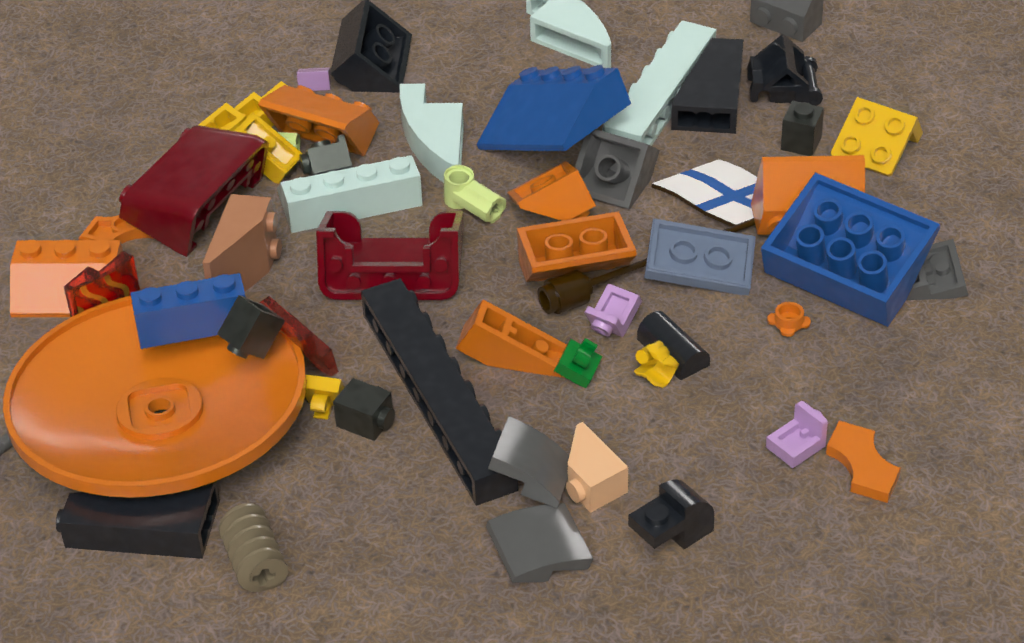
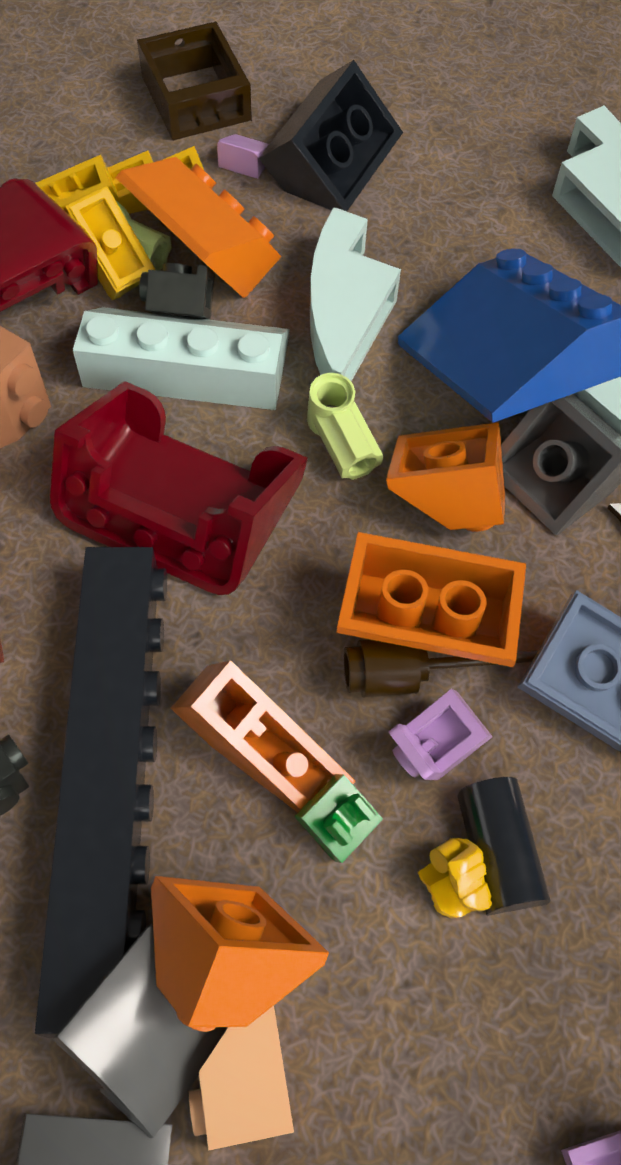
camera: 20 degrees right, 20 degrees up
none -> dark brown window [137,21,252,141]
none -> orange slope [151,876,329,1032]

